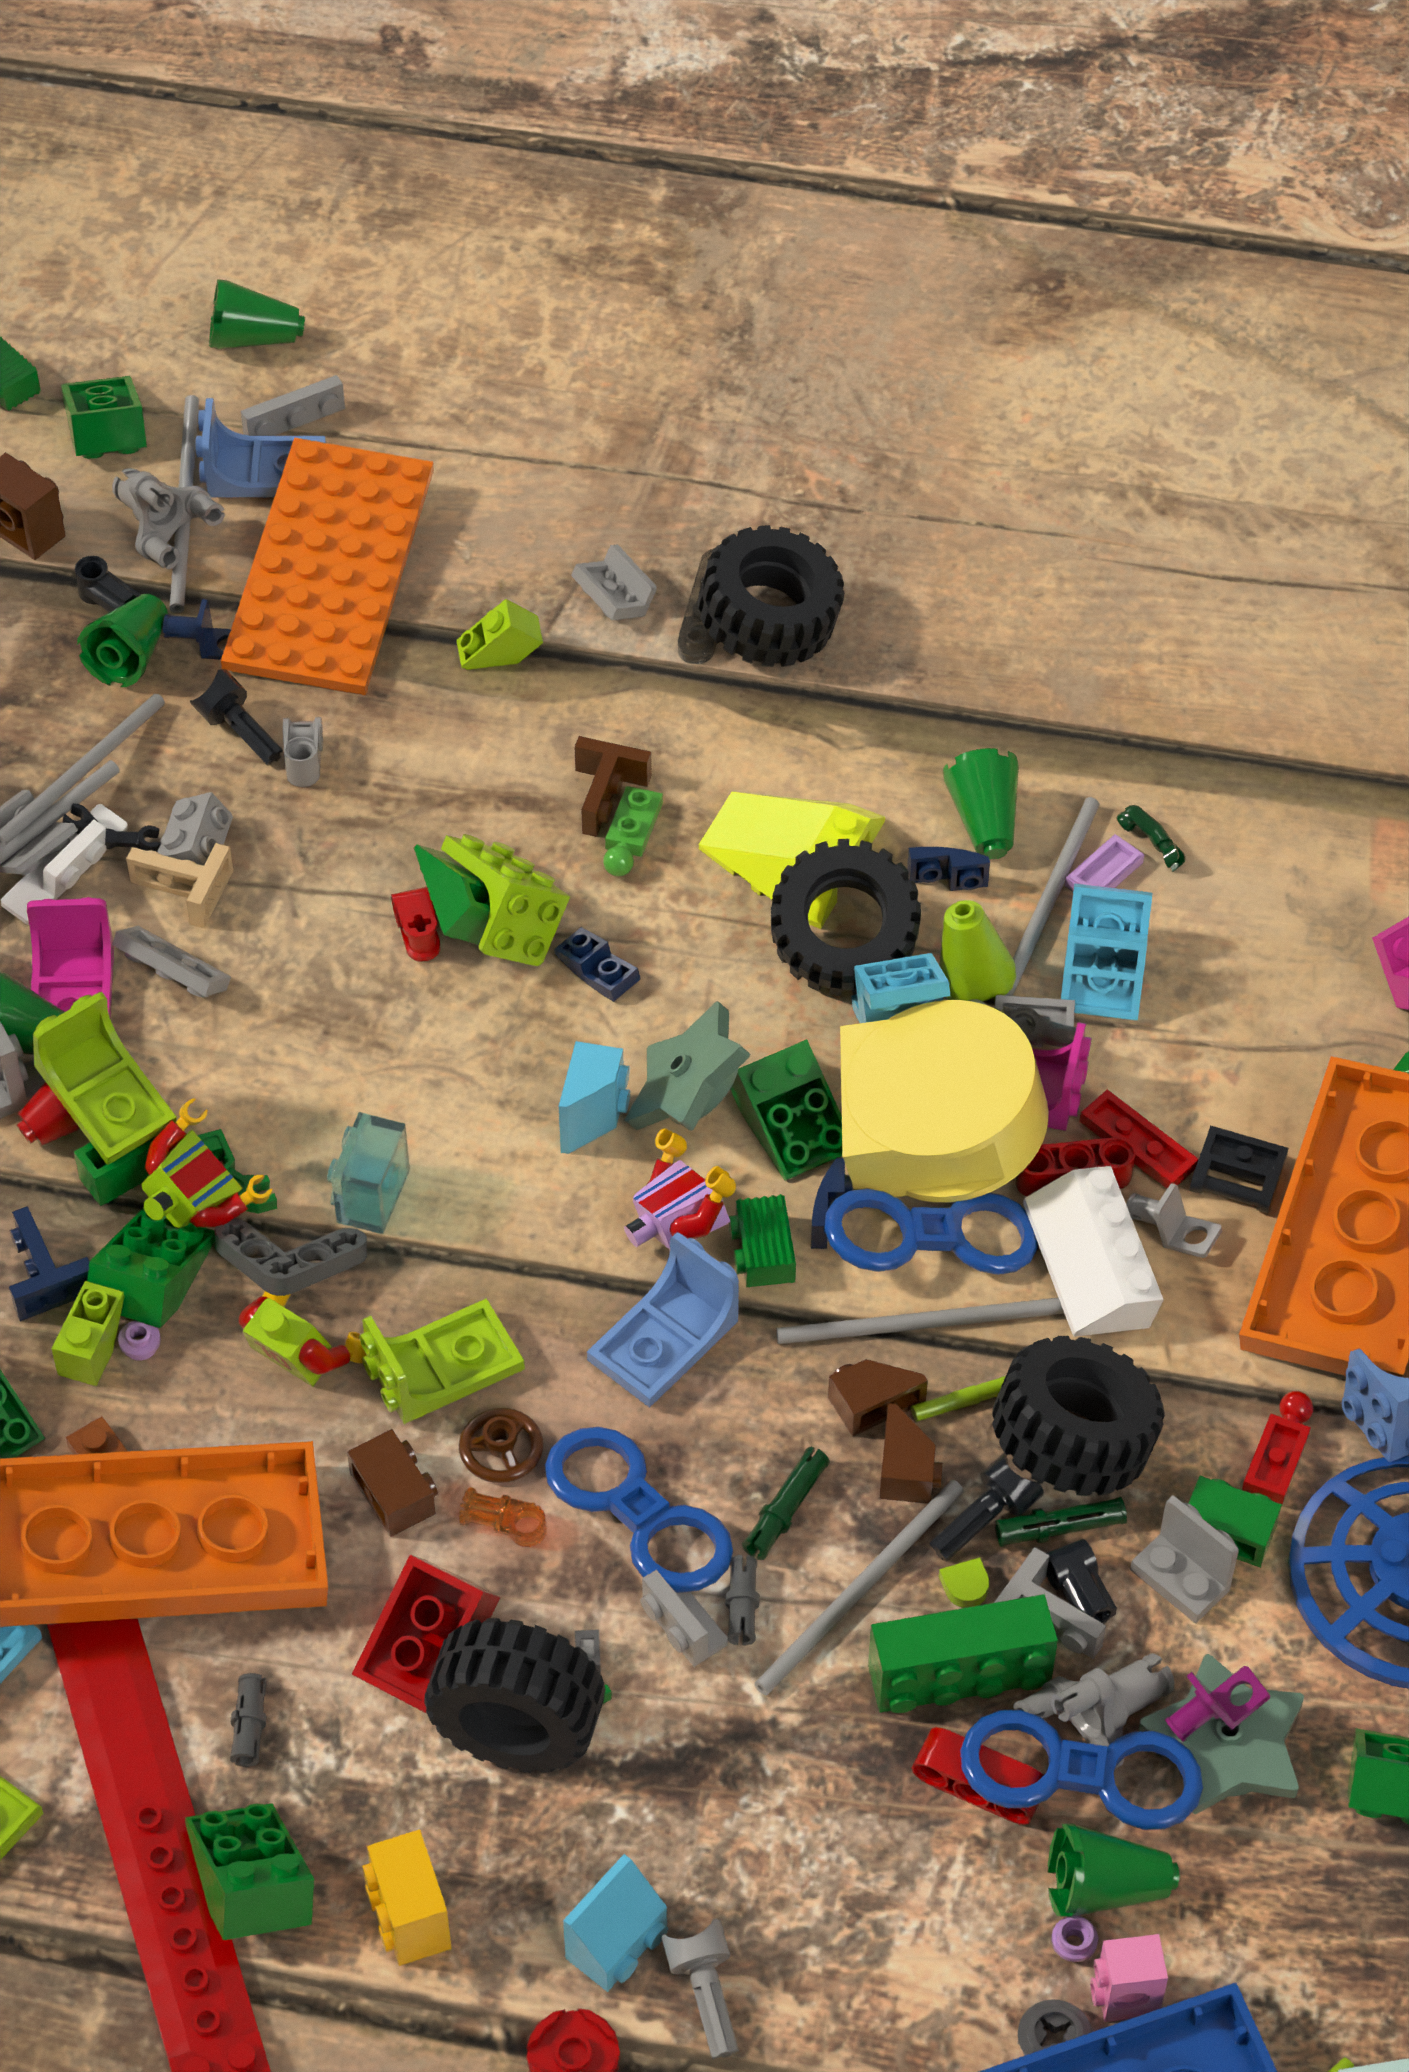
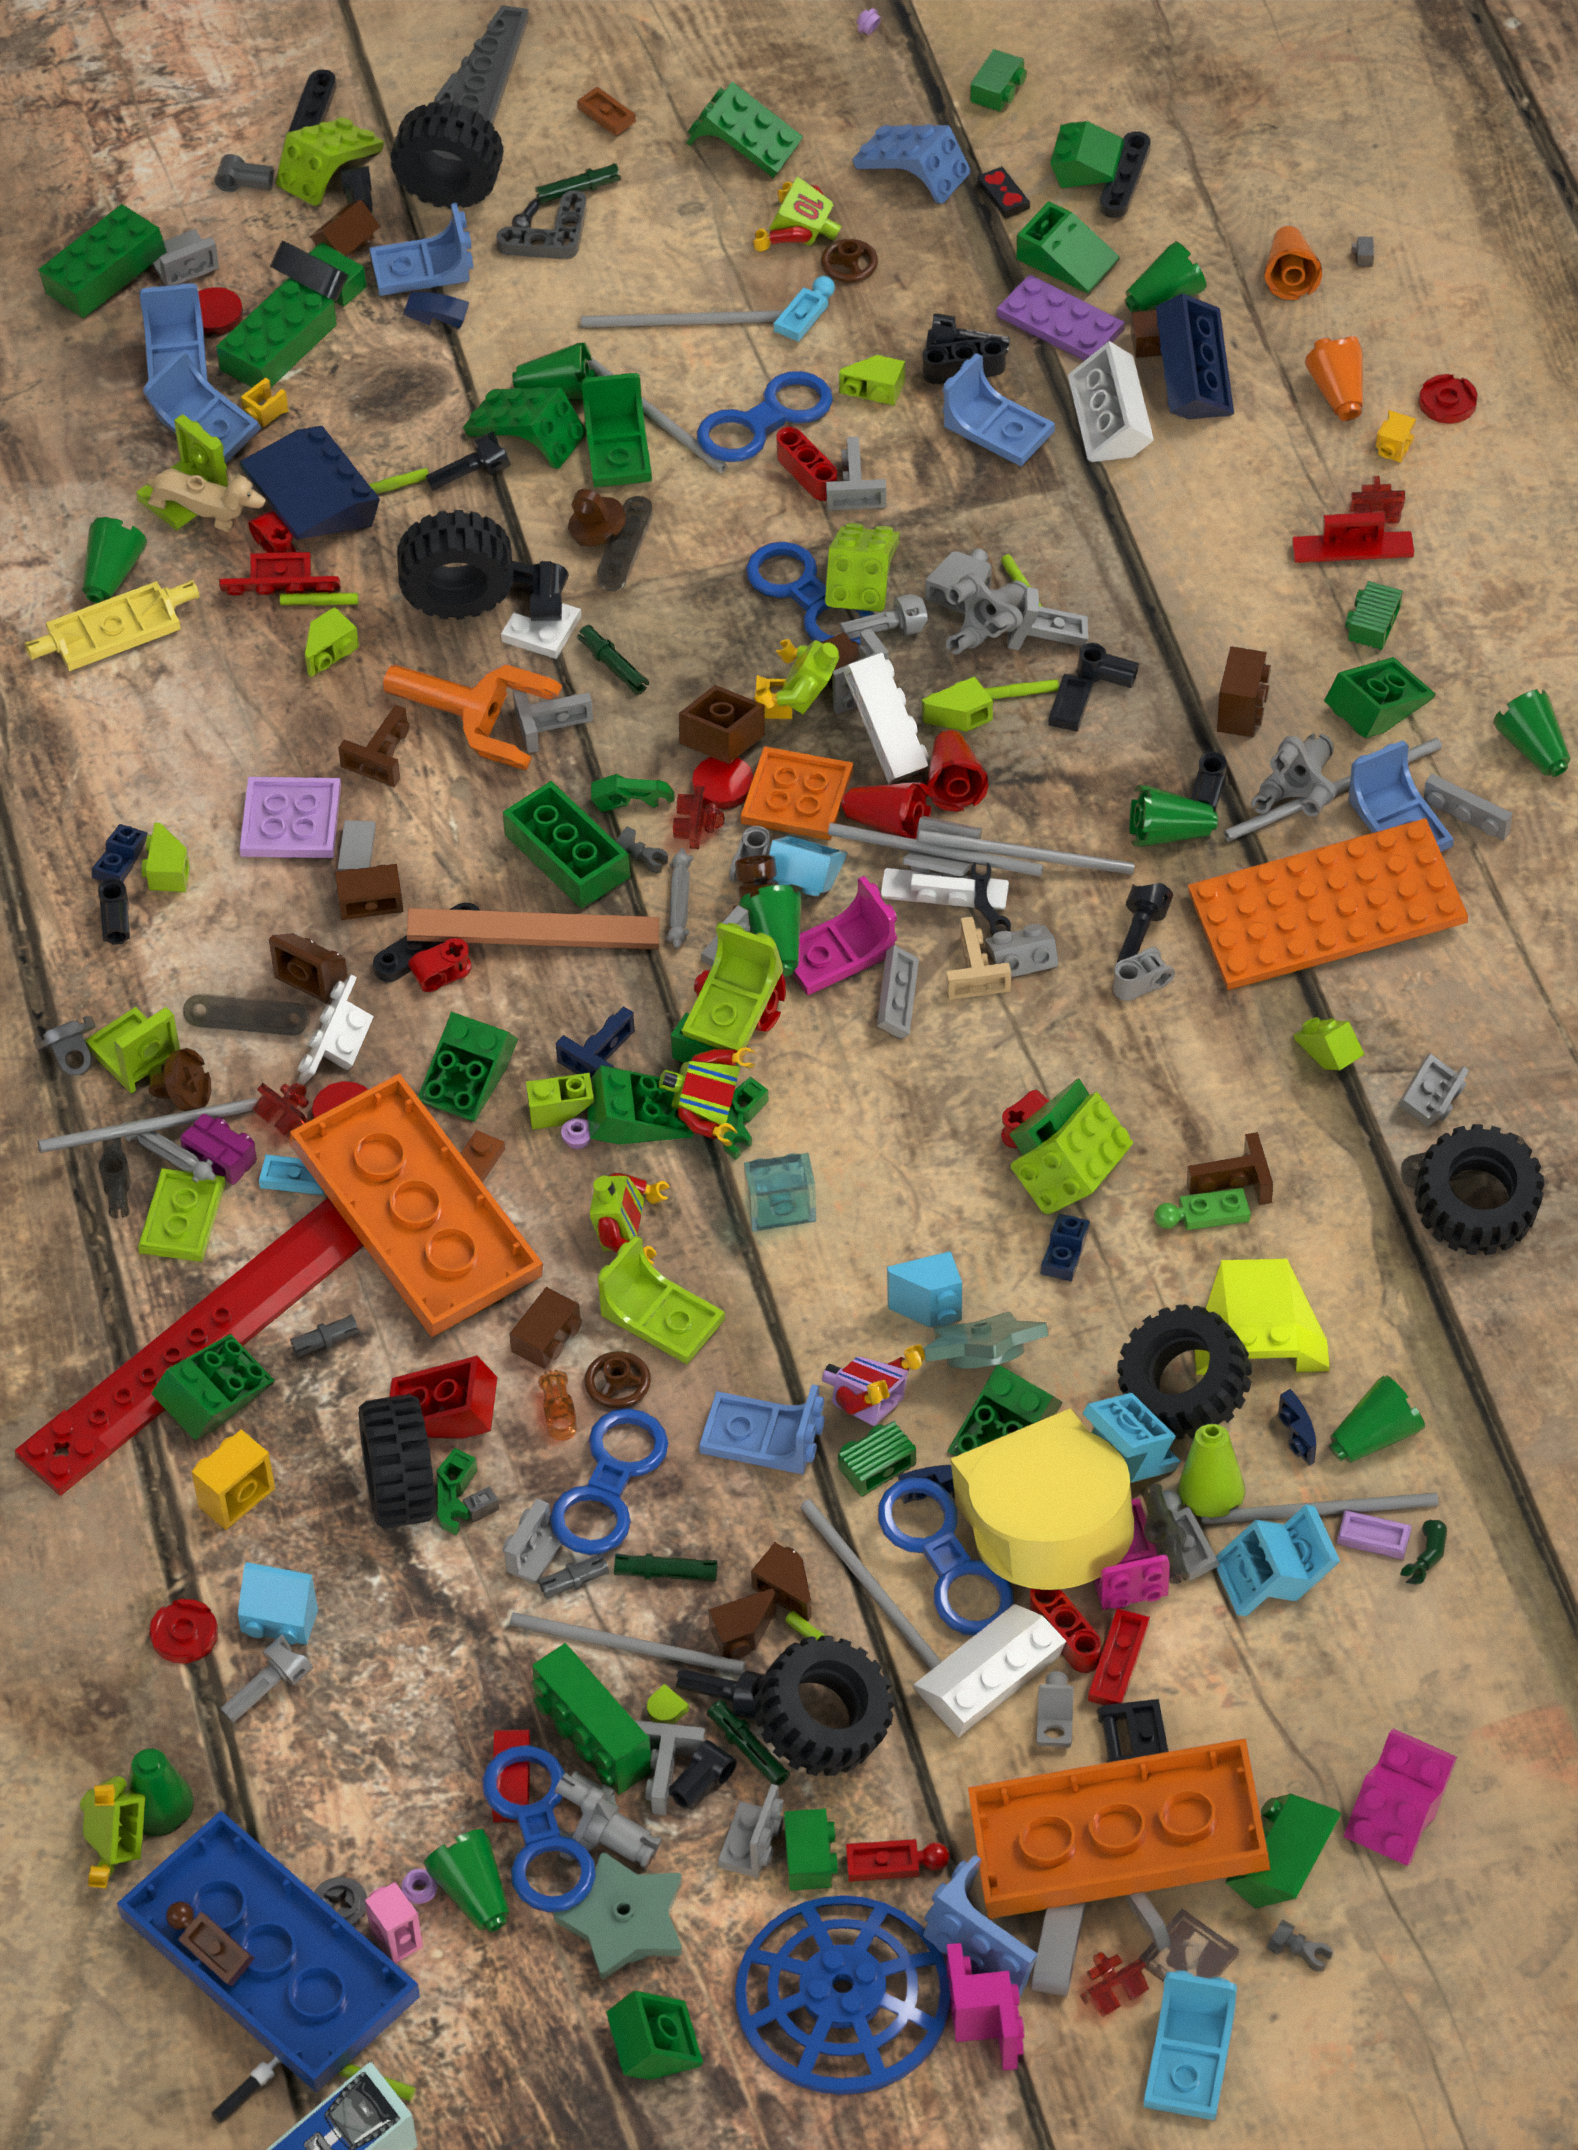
camera: 65 degrees right, 0 degrees up
dark blue bracket [163,599,231,660] -> none
dark grey beam [215,1219,367,1296] -> none
magenta bracket [1165,1666,1270,1742] -> none

